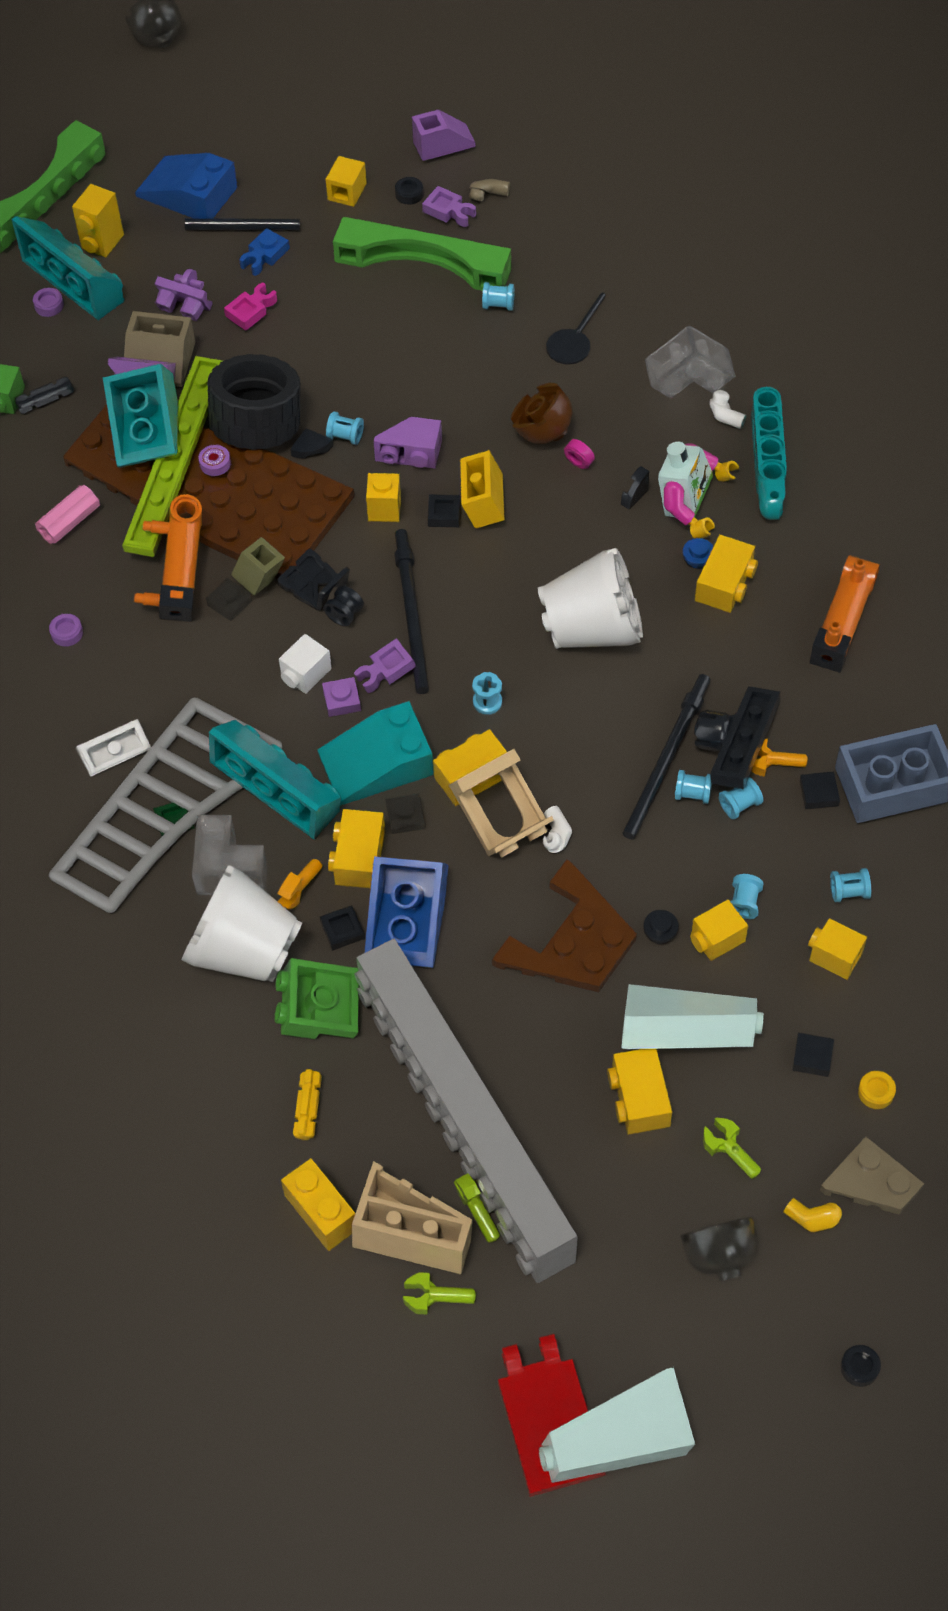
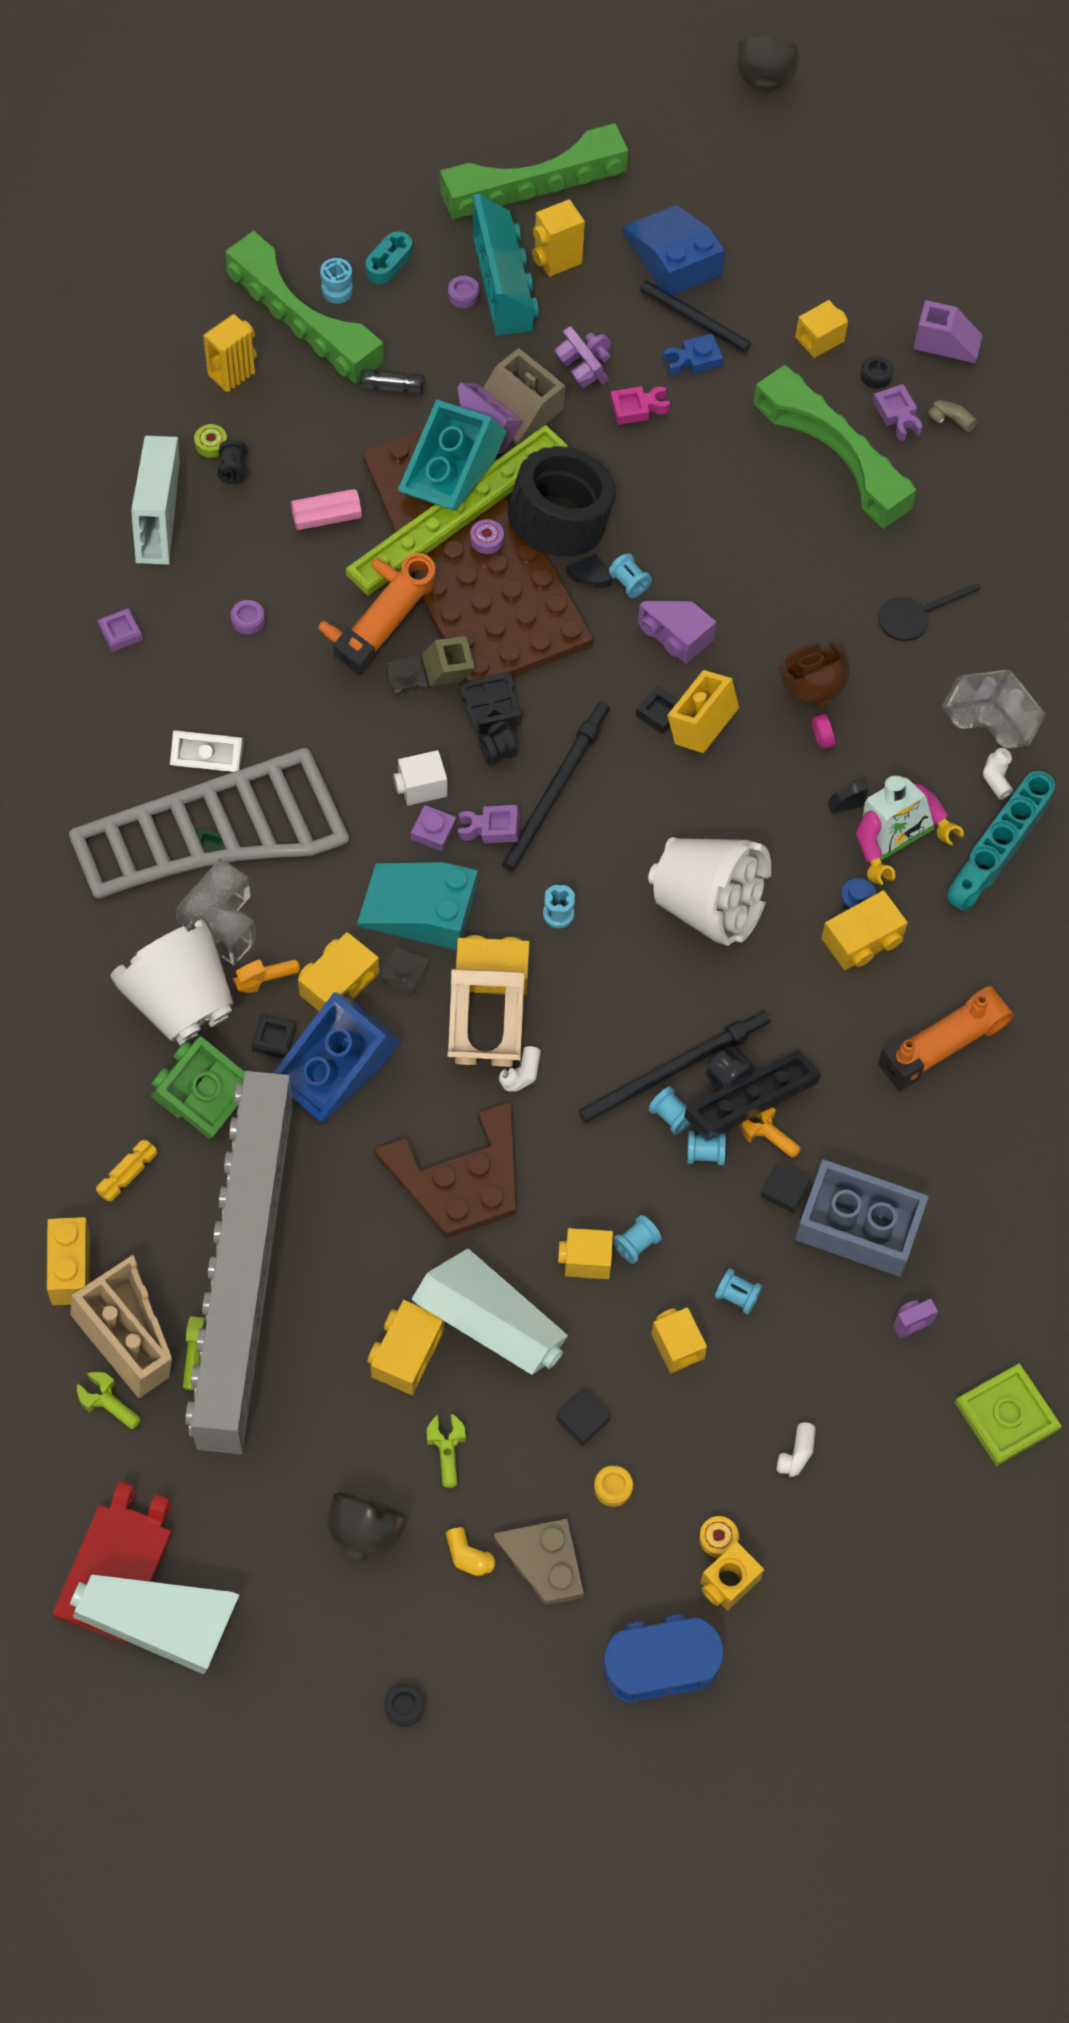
camera: 30 degrees right, 5 degrees up
teal slope [209,720,341,840] -> none
yellow brick [366,473,401,522] -> none
medium azure bush [482,282,515,311] -> none
black plate [643,910,679,944] -> none

